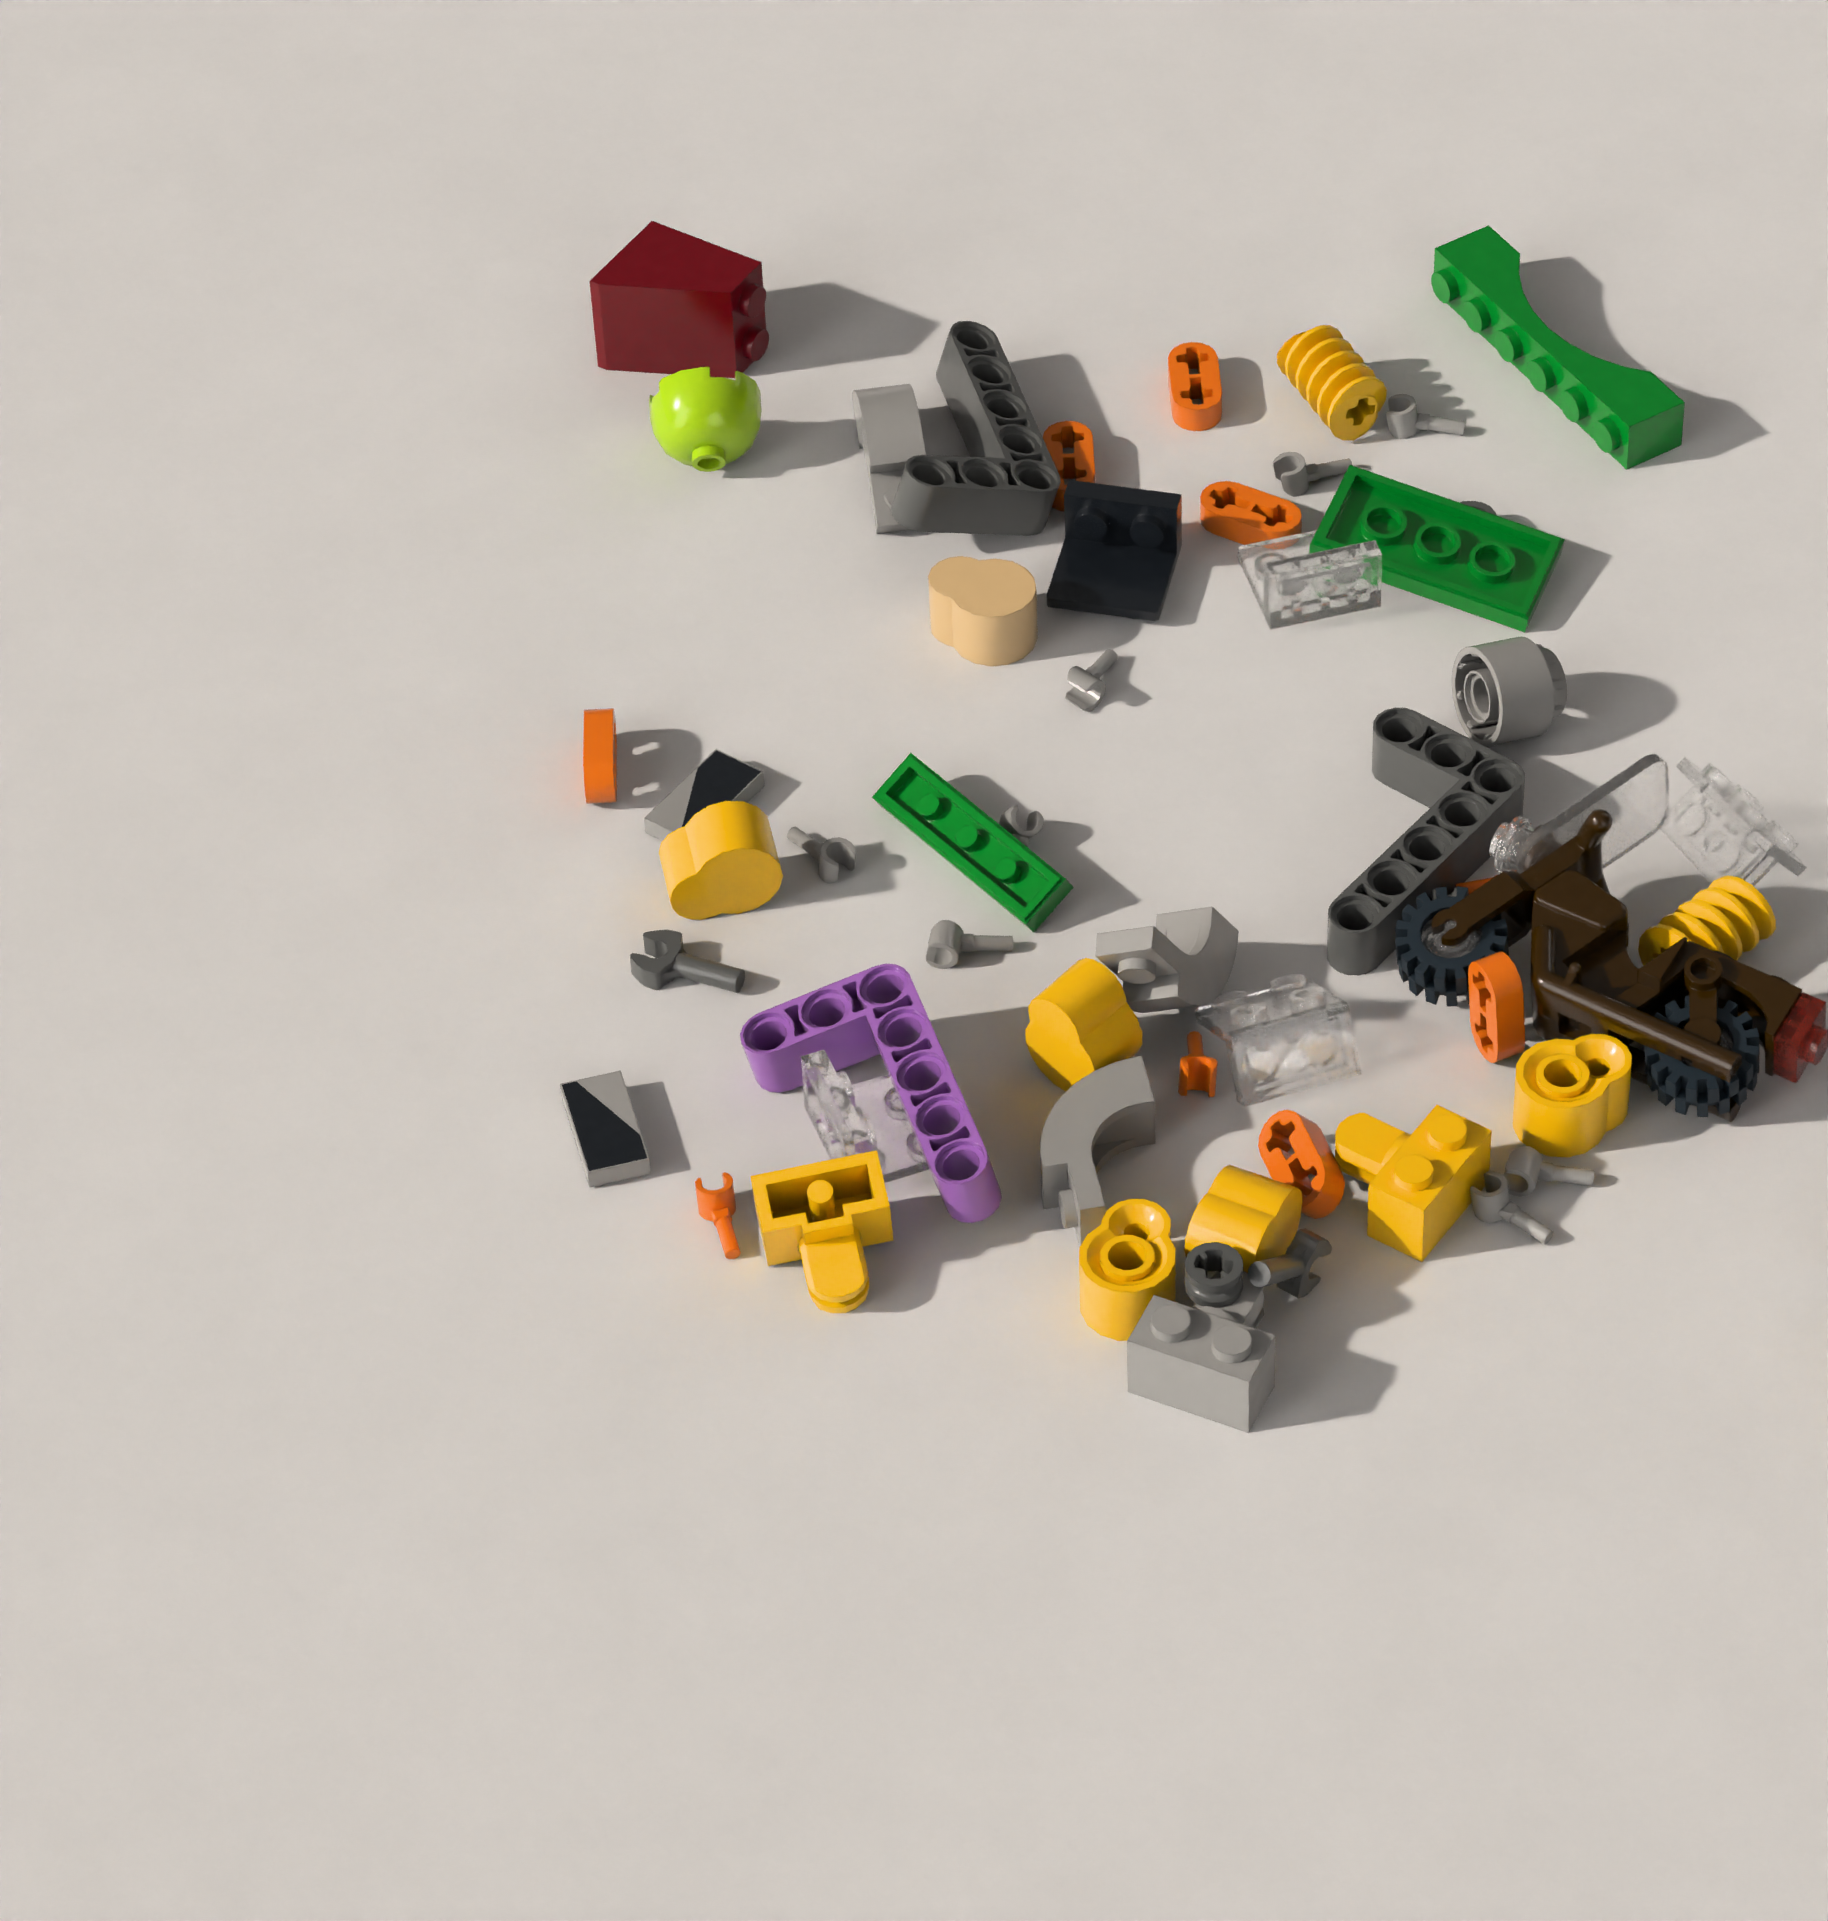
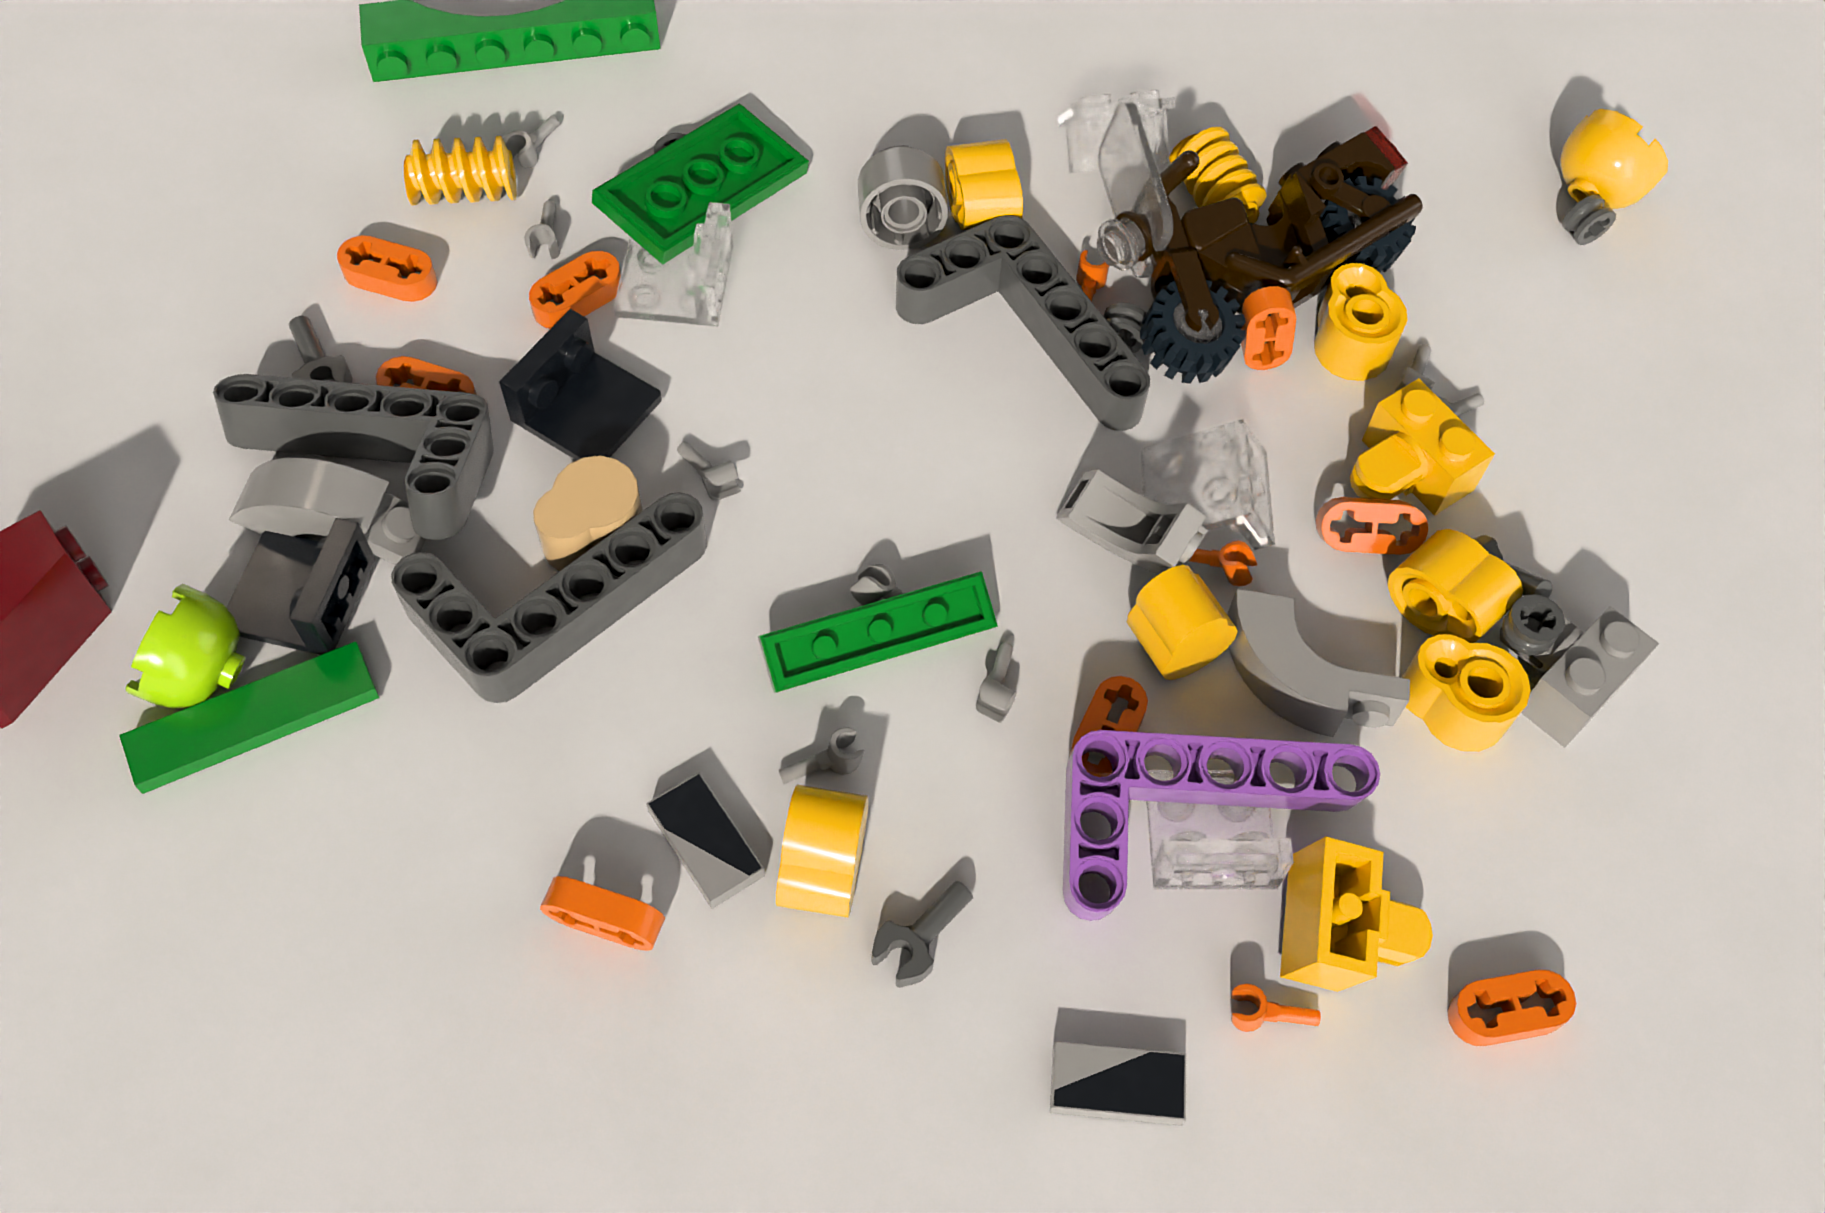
camera: 75 degrees left, 15 degrees up
none -> green tile [119,641,380,794]
none -> black bracket [226,518,375,655]
none -> dark grey bar [289,316,353,383]
none -> dark grey beam [391,492,707,703]
none -> yellow piece [945,139,1023,230]
none -> orange beam [1069,676,1148,777]
none -> orange beam [1447,970,1577,1046]

